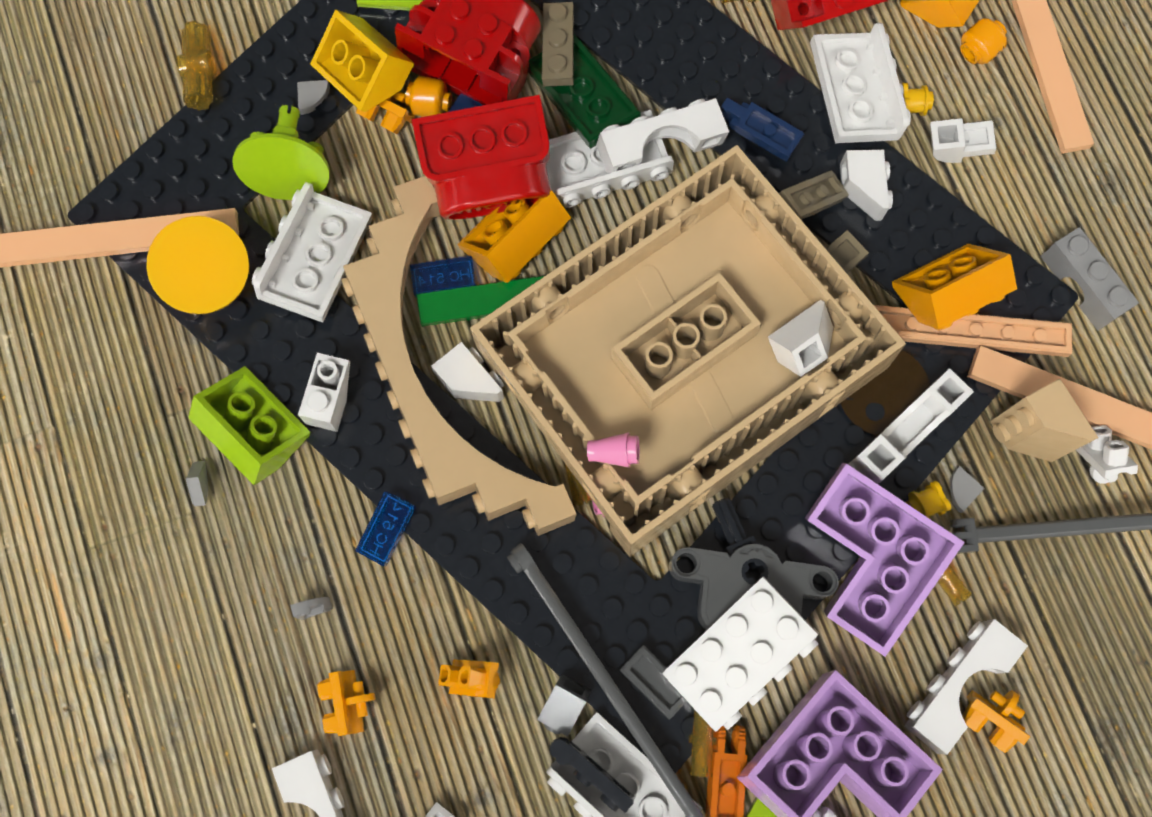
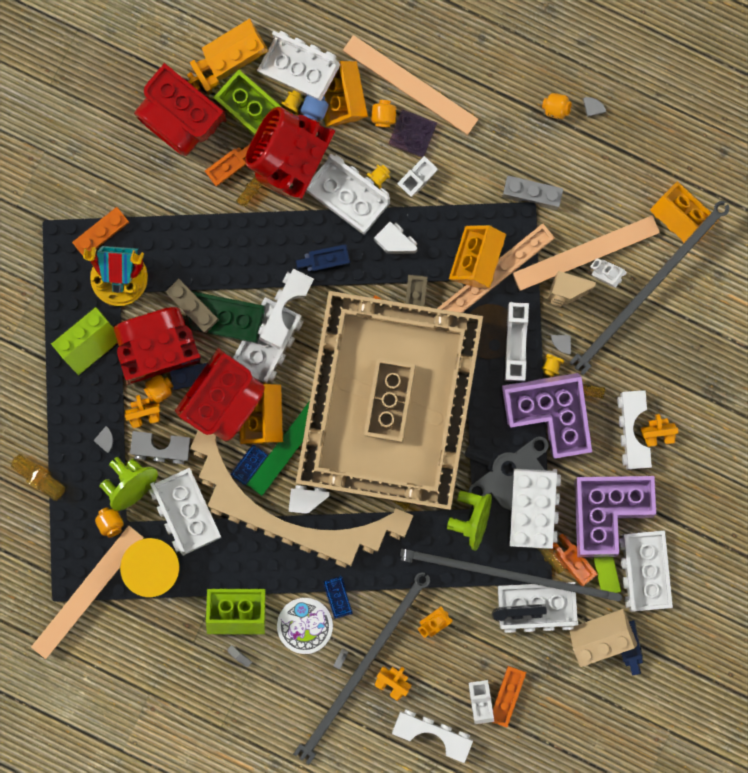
camera: 40 degrees left, 10 degrees up
white slope [298,353,350,432] -> none
yellow slope [310,9,414,112] -> none
brick [537,674,592,737] -> none
bright pink cone [587,432,640,468] -> none
dark grey tile [619,645,687,720] -> none
white slope [768,300,833,377] -> none
dark tan plate [779,170,849,220] -> none
none -> light orange head [95,507,124,538]
none -> light grey arch [130,431,192,464]
none -> sticker [277,598,333,654]
none -> dark grey hinge [293,572,430,765]
none -> clear purple tile [388,109,437,158]
none -> lime piece [447,490,492,551]

